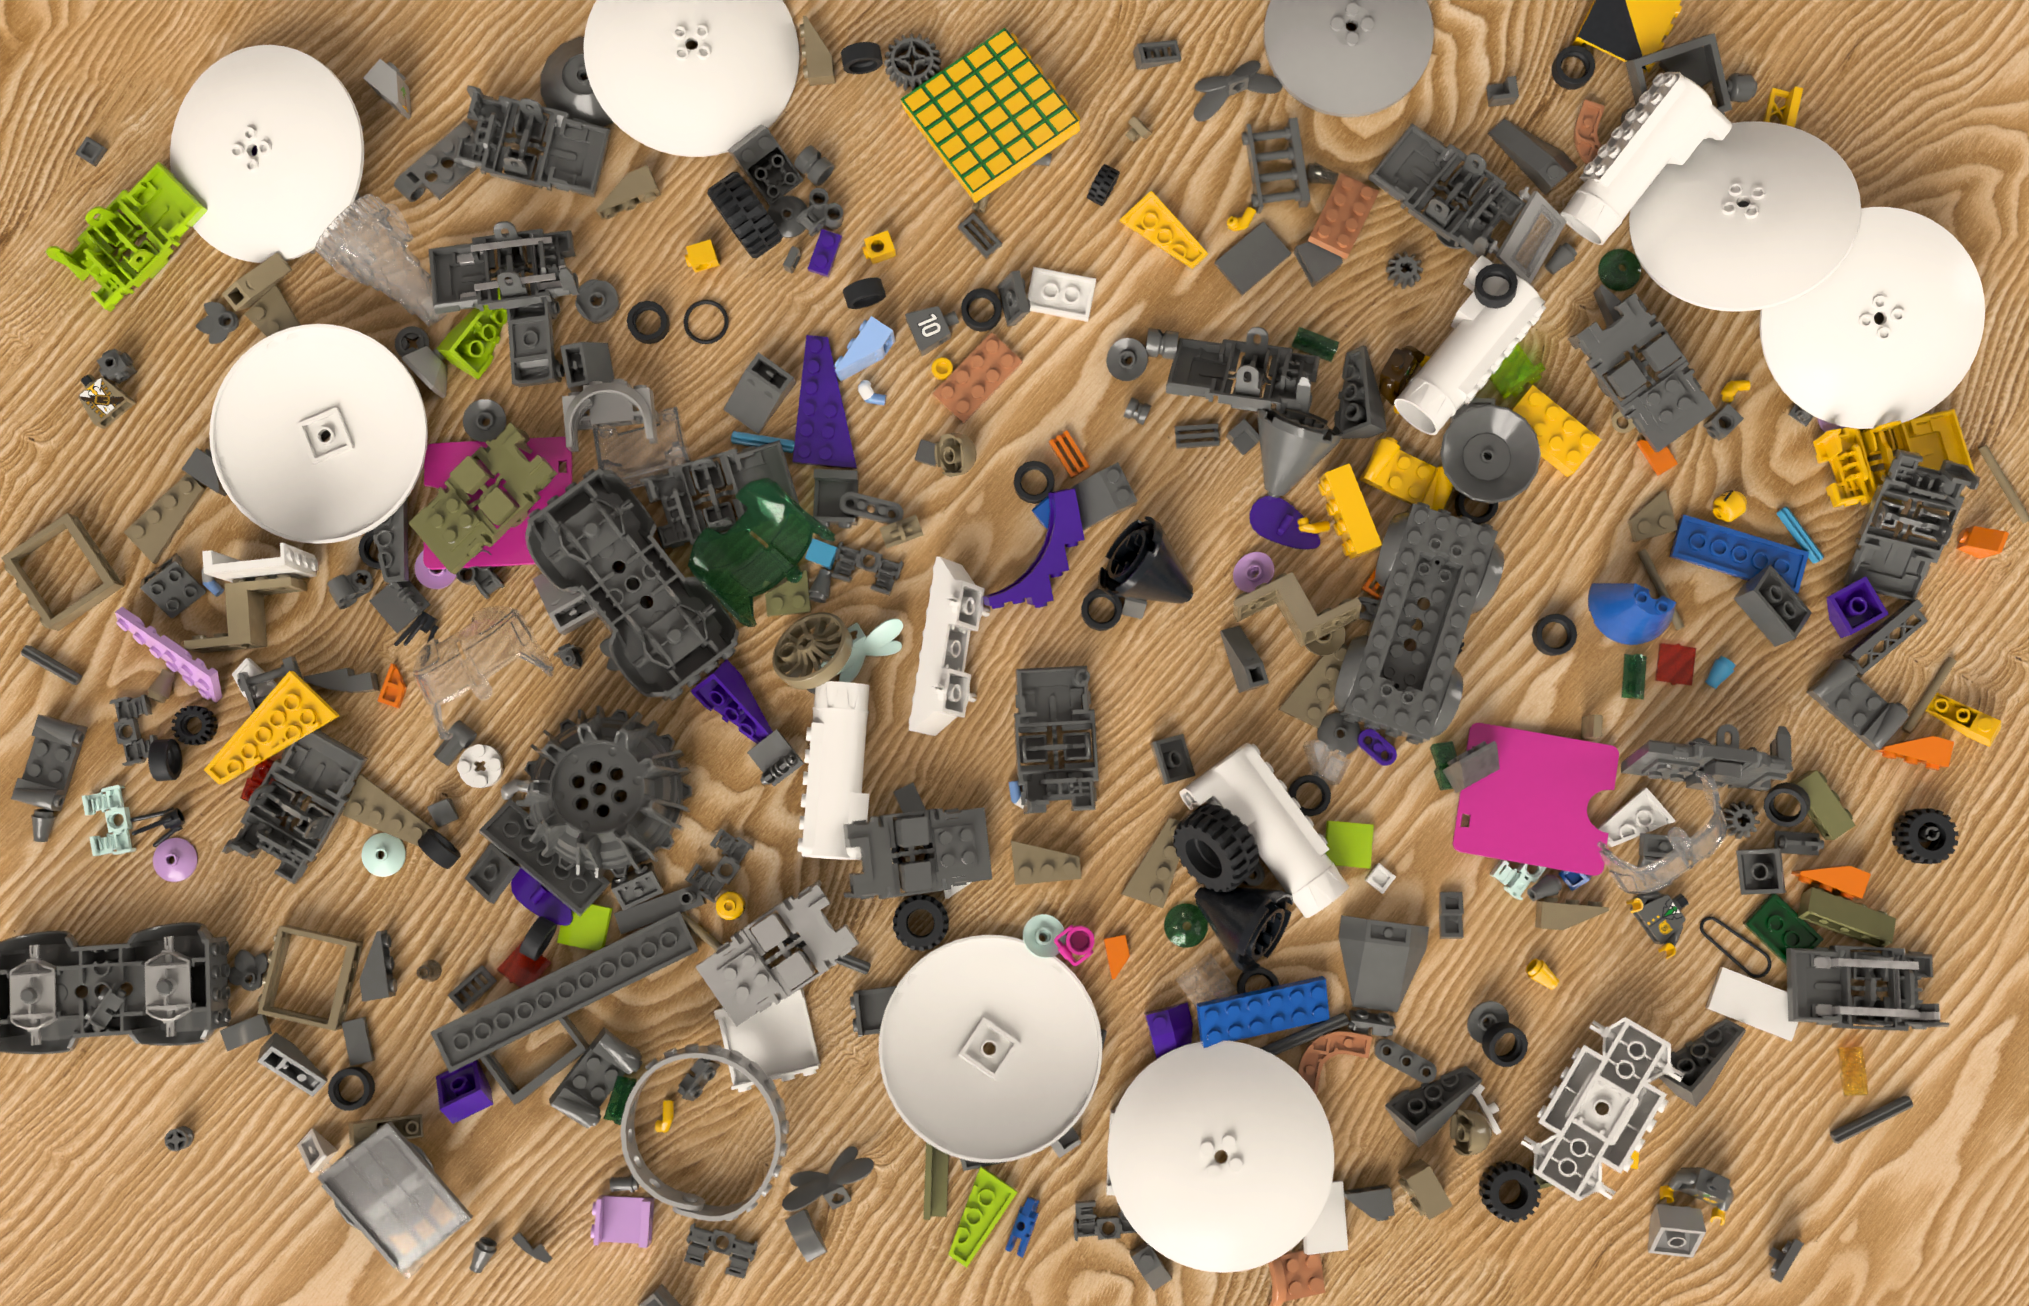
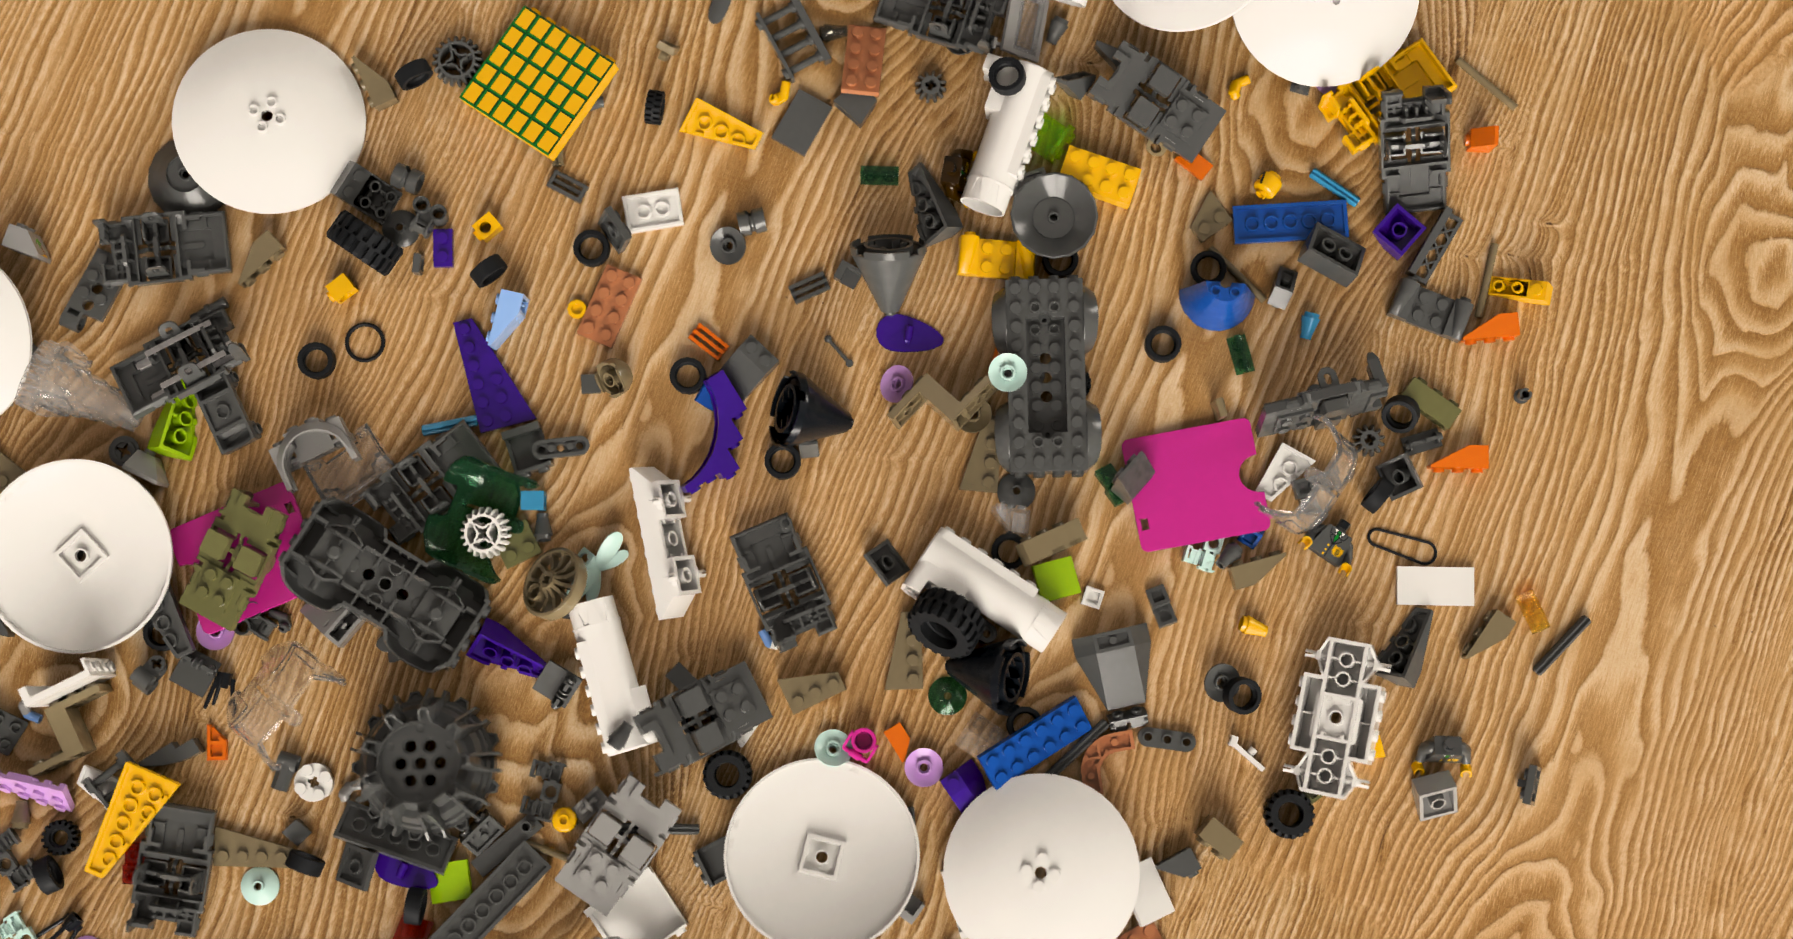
camera: 20 degrees left, 0 degrees up
dark grey dish [463,399,507,442] -> none
dark grey hinge [553,643,583,669] -> none
dark grey slope [560,342,615,392] -> none
dark grey plate [575,279,620,324] -> none
dark grey slope [723,352,796,435] -> none
dark grey piece [831,542,904,596] -> none
arm [858,380,886,406] -> none
dark tan hips [879,515,923,548] -> none
dark grey torso [905,306,959,356] -> none
dark grey wheel [1123,397,1152,425] -> none
dark grey piece [1166,327,1320,413] -> none
dark grey slope [1220,626,1269,693] -> none
yellow arm [1297,517,1330,534] -> none
yellow brick [1317,463,1382,560] -> none
dark purple plate [1357,729,1397,766] -> none
dark grey wedge [1385,1066,1482,1147] -> none
dark tan cylinder [1450,1110,1492,1156] -> none
clear green dish [1598,249,1641,291] -> none
clear red piece [1655,643,1696,686] -> none
dark grey brick [1703,403,1744,441] -> none
dark green tile [1743,893,1823,966] -> none
dark grey piece [1786,945,1949,1031] -> none
olive brick [1798,887,1896,948] -> none
black tyre [1892,808,1959,864] -> none
none -> dark grey pin [190,297,230,319]
none -> dark grey arm [268,608,292,633]
none -> white gear [460,507,512,559]
none -> light grey hips [572,786,608,824]
none -> dark grey cone [606,721,633,751]
none -> dark grey hinge [824,335,853,367]
none -> lavender dish [905,748,943,787]
none -> light aqua dish [988,353,1027,392]
none -> dark tan wedge [1015,518,1087,567]
none -> dark grey slope [1055,71,1096,100]
none -> black tyre [1190,251,1227,283]
none -> dark grey slope [1267,265,1298,310]
none -> black tyre [1361,476,1395,514]
none -> dark tan slope [1461,609,1517,659]

